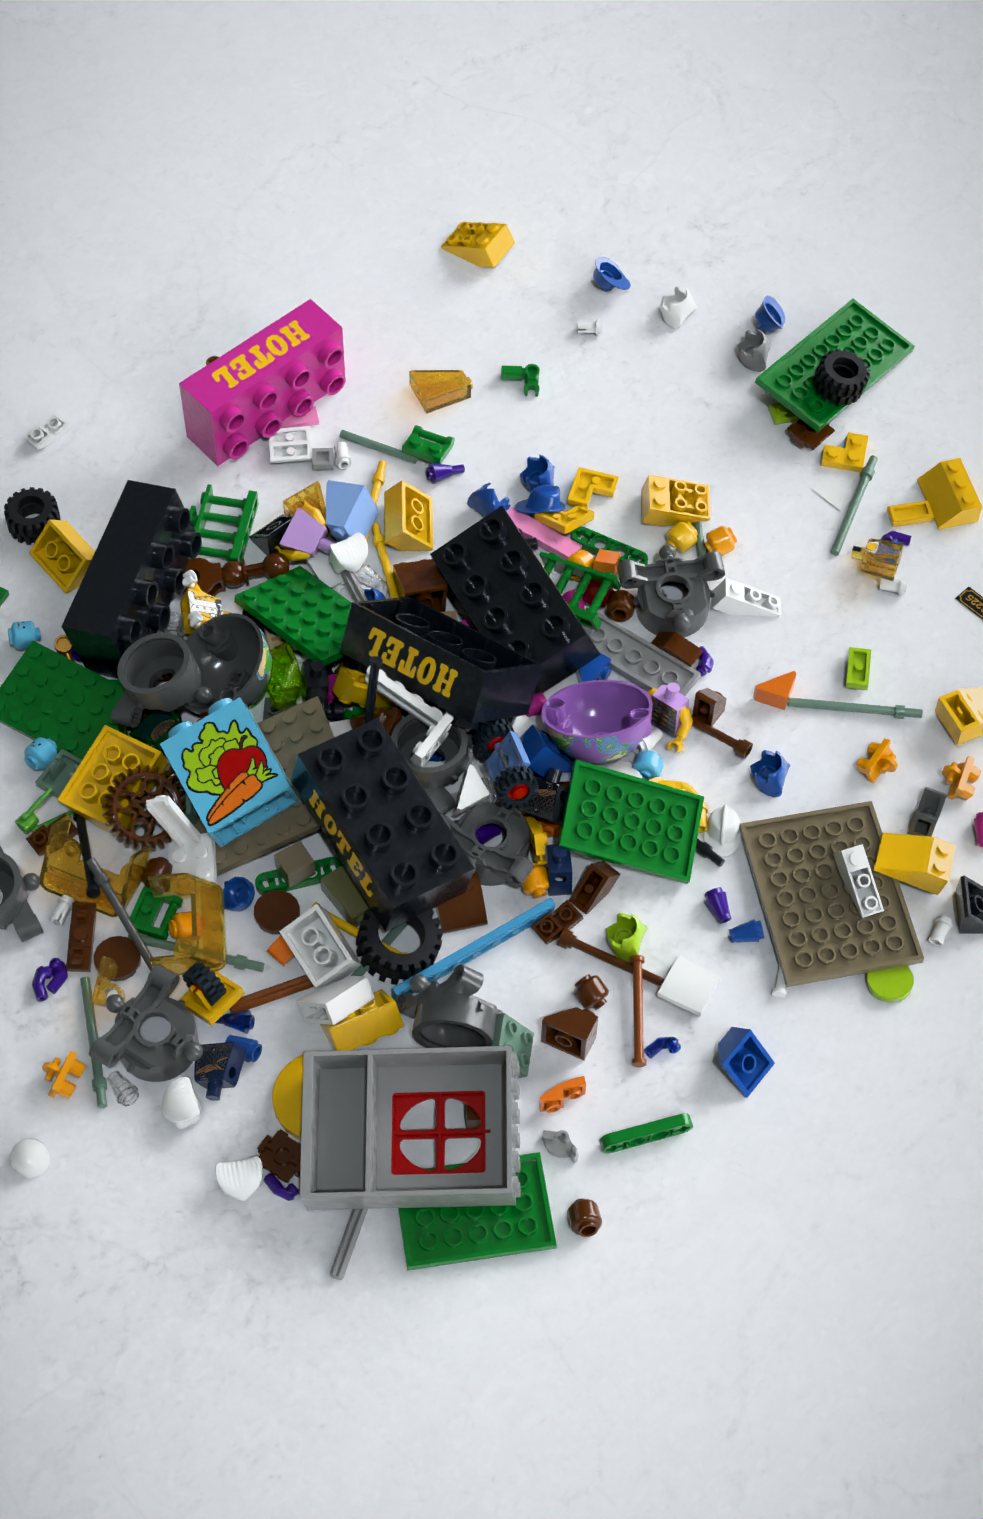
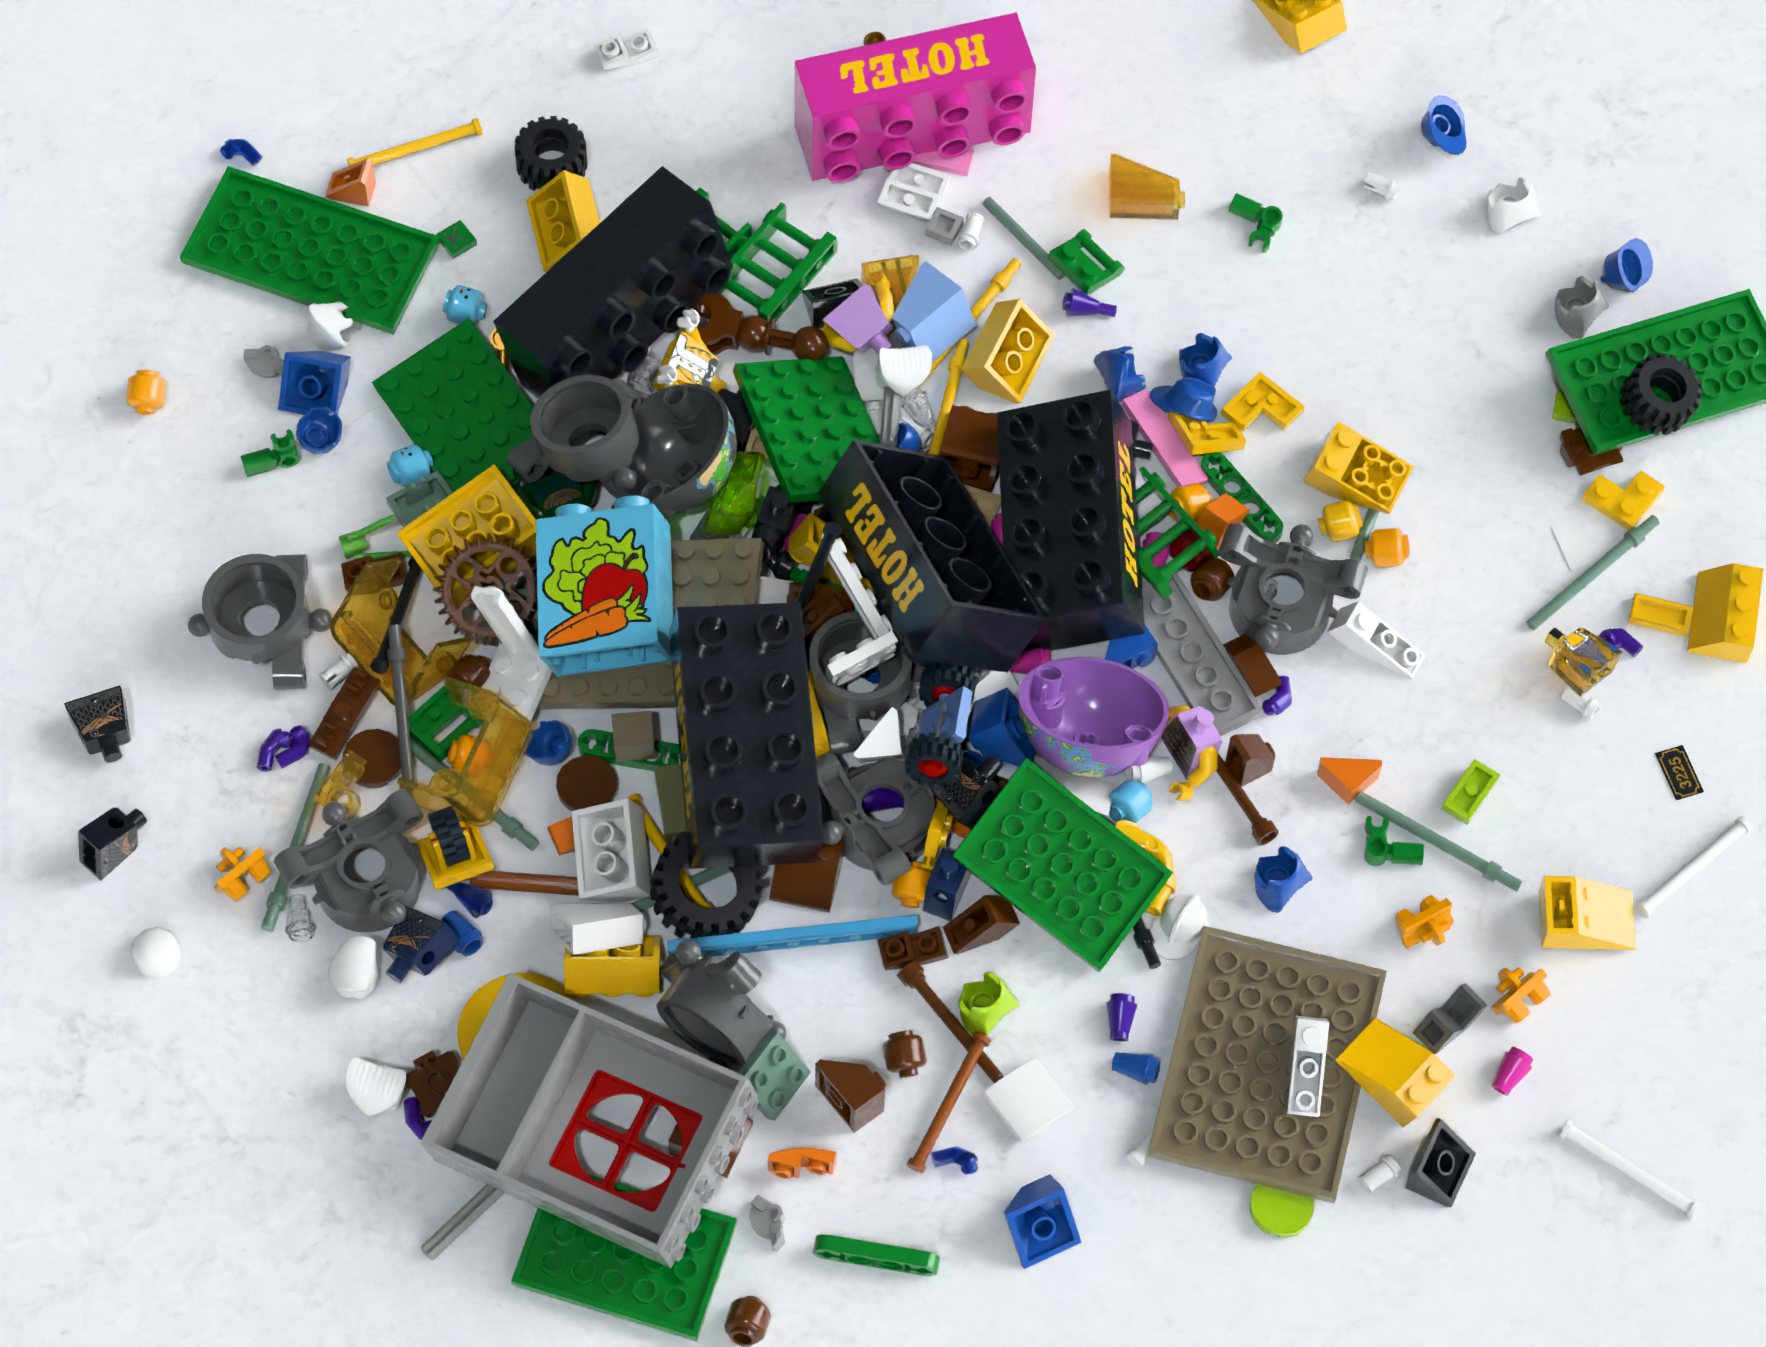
camera: 25 degrees right, 5 degrees up
none -> green bar [1364,816,1424,866]

